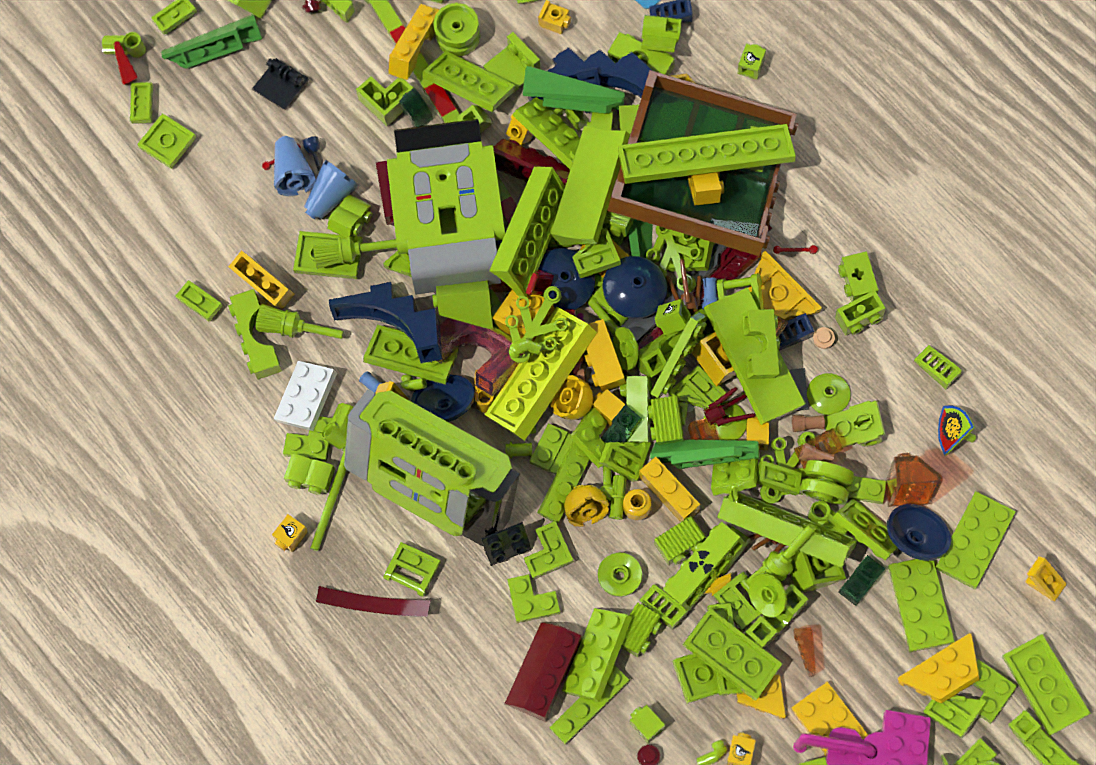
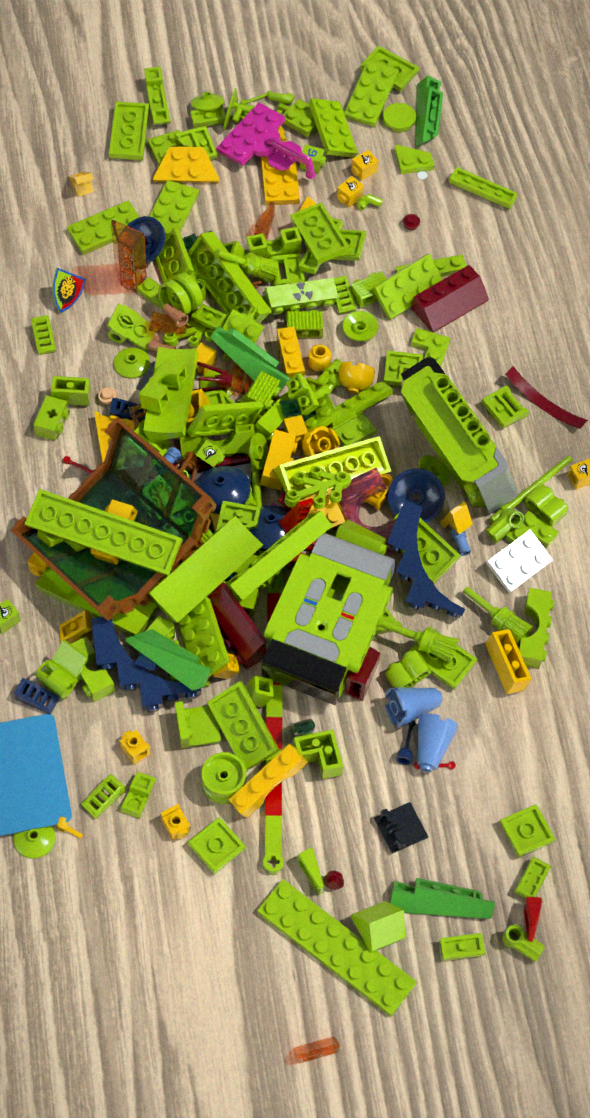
camera: 160 degrees left, 10 degrees down
lime plate [175,280,222,322] -> none
lime arm [400,374,427,391] -> none
lime pin [505,441,532,459] -> none
lime arm [509,338,542,358] -> none
lime brick [630,705,665,744] -> none
lime dish [749,573,787,617] -> none
none -> lime slope [286,373,319,416]

